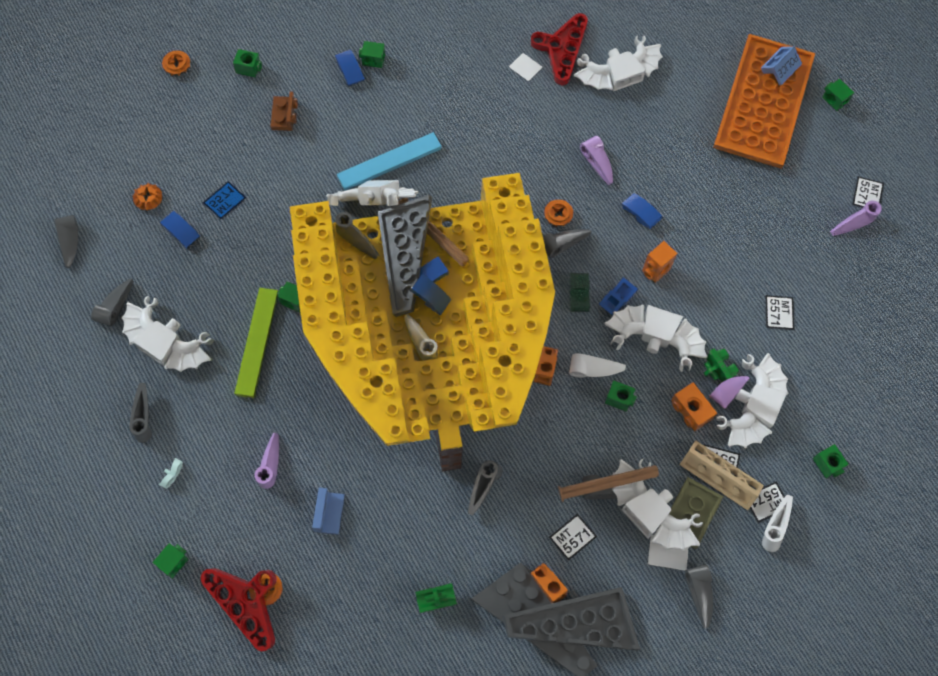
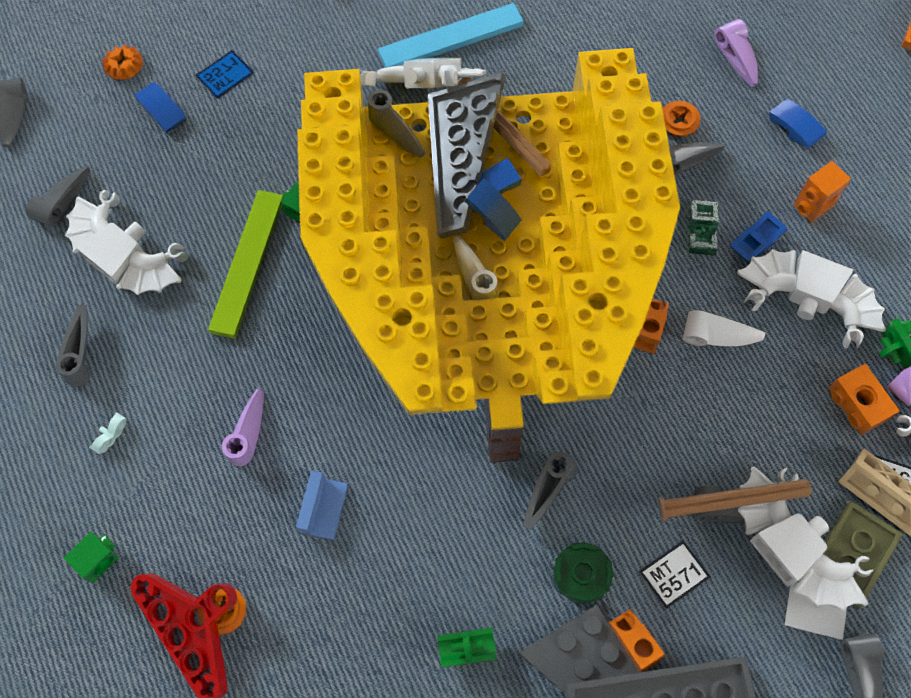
camera: 10 degrees right, 0 degrees up
green brick [604,380,637,412] -> none
none -> dark green tile [553,542,614,604]

